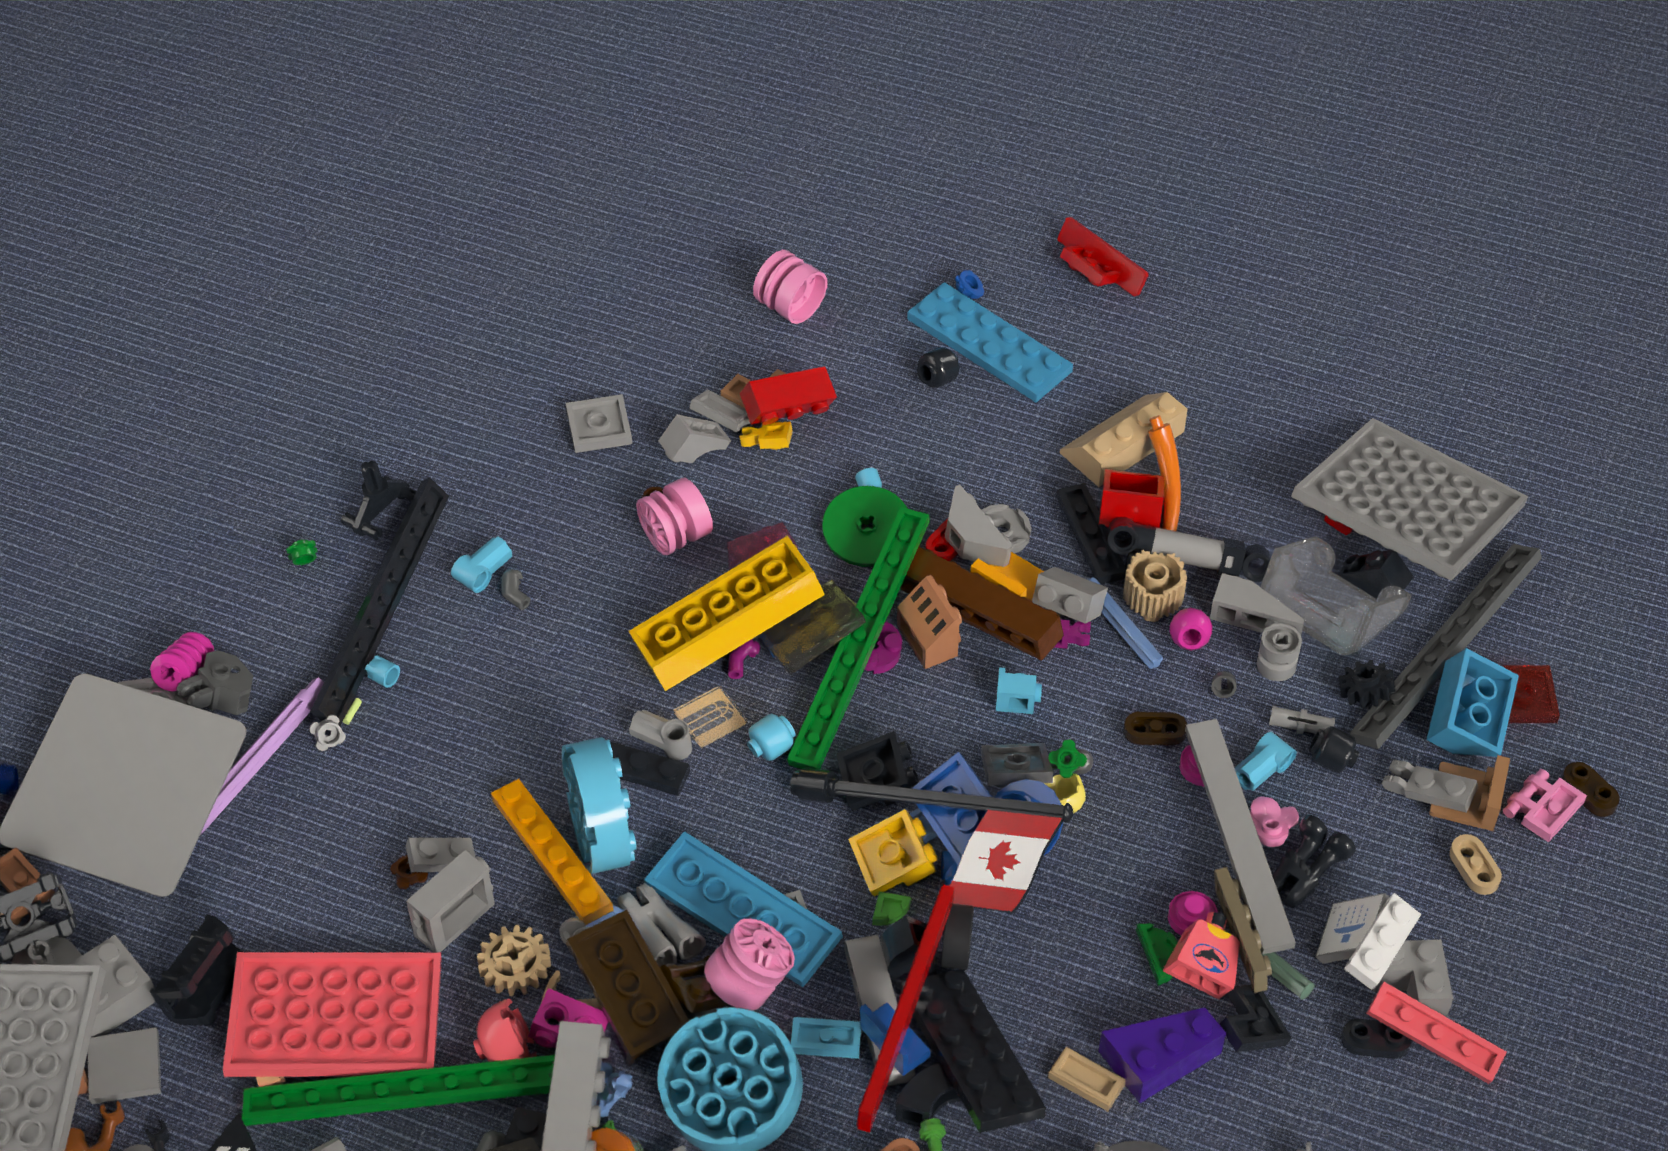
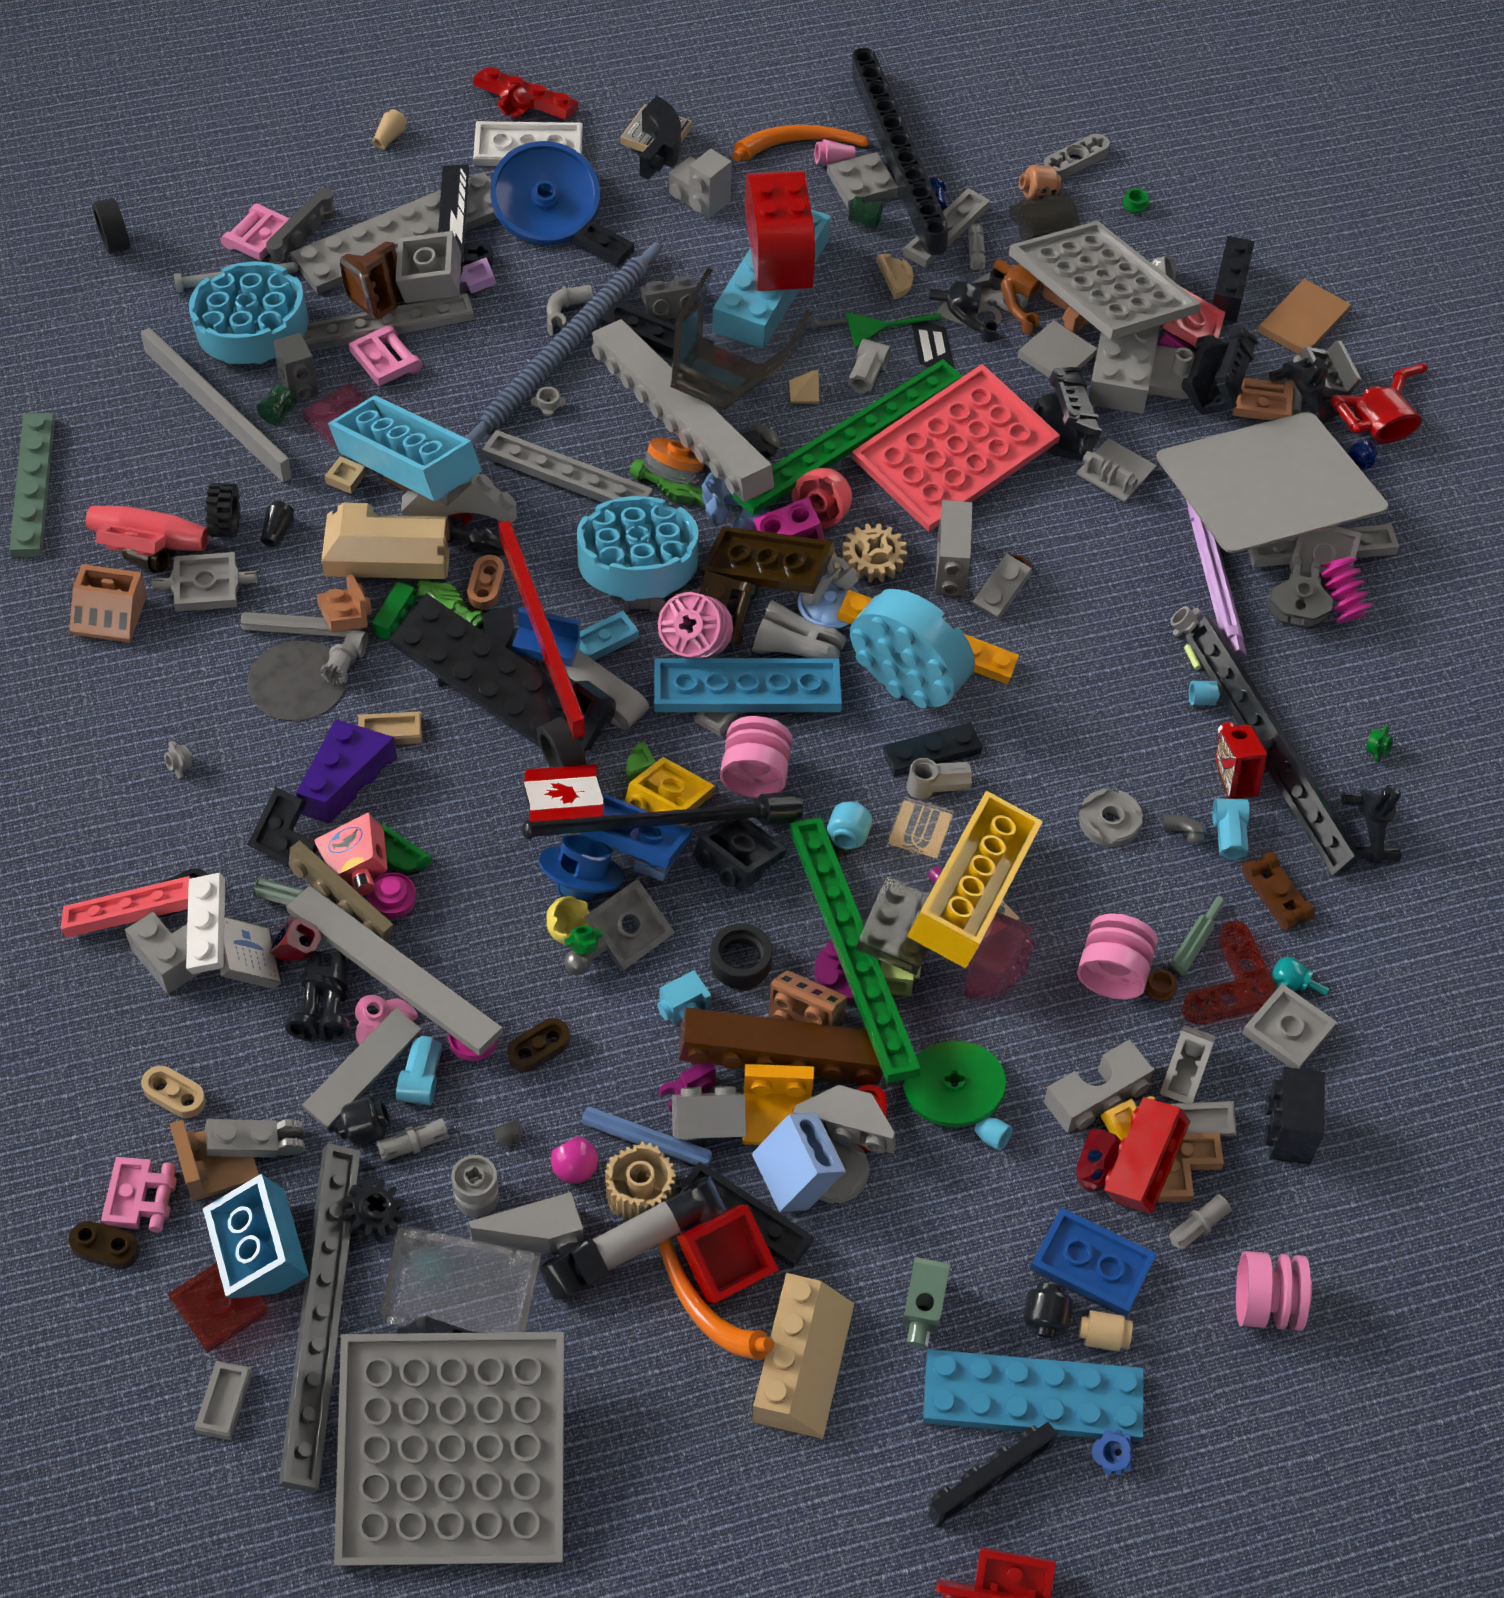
camera: 140 degrees right, 5 degrees up
none -> light grey tile [194,1361,253,1441]
none -> dark red rock [269,917,322,962]
none -> light grey tile [302,1008,421,1130]
none -> black tyre [710,923,773,989]
none -> bright pink wheel [720,716,792,799]
none -> light blue piece [752,1113,846,1212]
none -> sand green torso [902,1257,950,1348]
none -> black plate [928,1422,1057,1527]
none -> blue plate [1030,1207,1157,1317]
none -> light grey arch [1044,1039,1154,1134]
none -> light grey hinge [1076,438,1157,502]
none -> dark red rock [1076,1129,1121,1192]
none -> light grey tile [1079,789,1143,847]
none -> tan brick [1079,1310,1133,1352]
none -> sand green axle [1168,896,1225,976]
none -> light grey axle [1169,1194,1232,1250]
none -> clear red beam [1181,921,1276,1024]
none -> red torso [1215,722,1267,799]
none -> reddish brown plate [1242,852,1315,931]
none -> black piece [1264,1067,1325,1164]
none -> teal piece [1272,957,1329,996]

